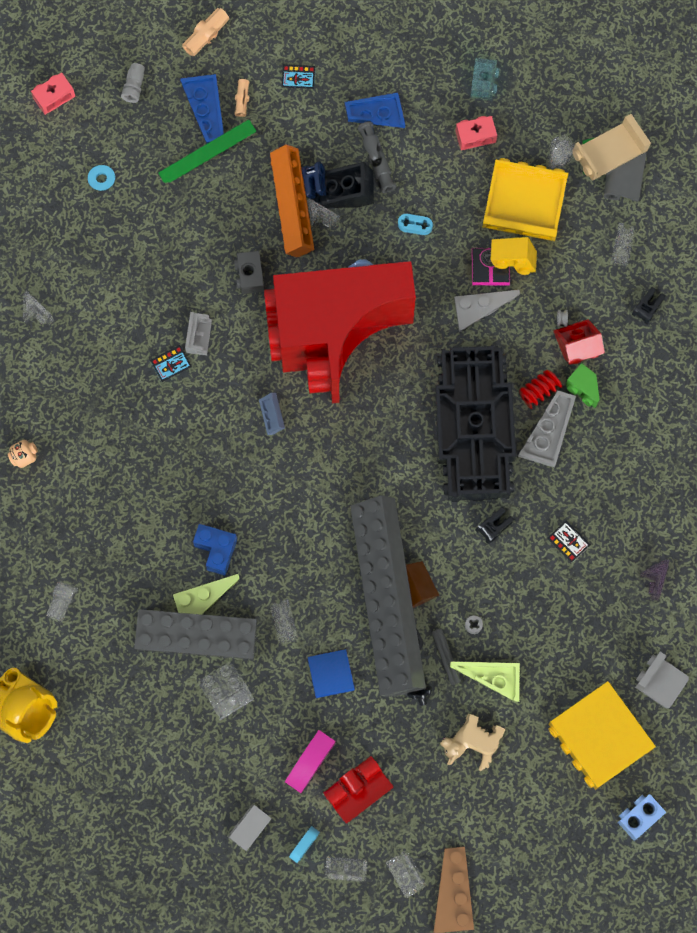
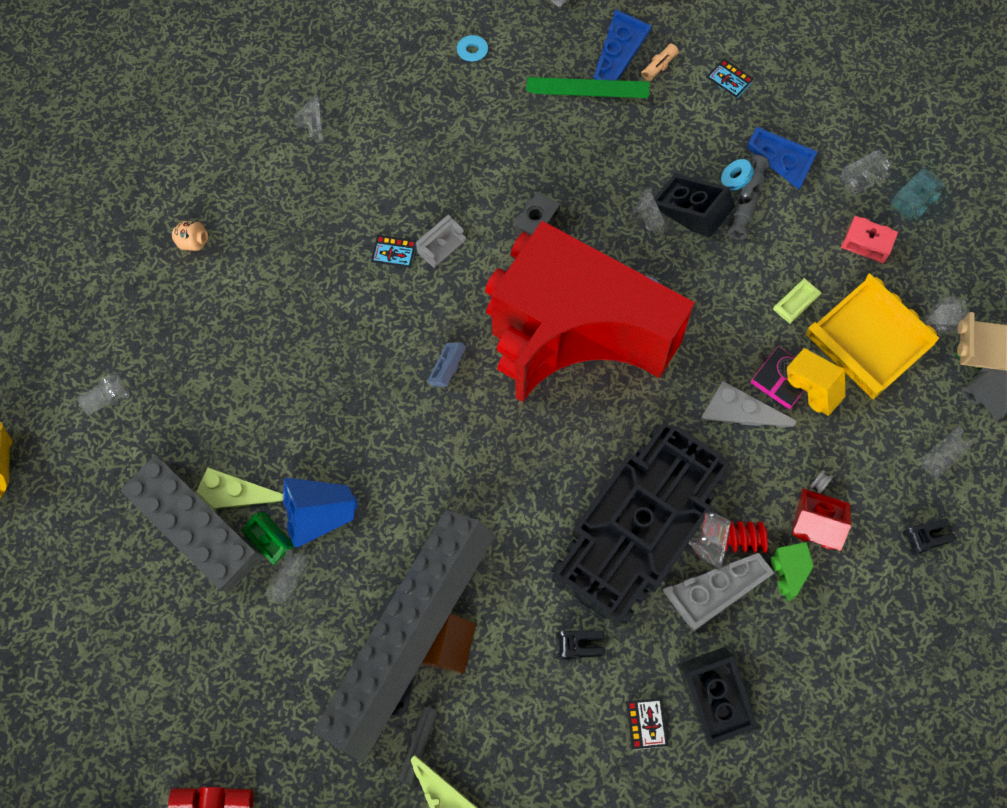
camera: 40 degrees right, 5 degrees down
blue brick [193,524,237,576] -> none
clear bracket [198,662,254,720] -> none
light grey hinge [227,804,271,851] -> none
orange brick [270,144,314,257] -> none
dark pink slope [285,730,335,793] -> none
dark blue piece [302,161,326,199] -> none
blue slope [308,649,355,698] -> none
medium azure beam [398,214,433,235] -> none
black plant [407,686,432,706] -> none
light grey bush [465,615,483,634] -> none
none -> green slope [242,512,294,565]
none -> blue slope [283,478,358,547]
none -> black slope [677,647,758,746]
none -> clear slope [689,512,731,568]
none -> medium azure piece [721,159,754,190]
none -> yellowish green tile [773,278,821,324]
none -> clear hinge [839,149,891,197]

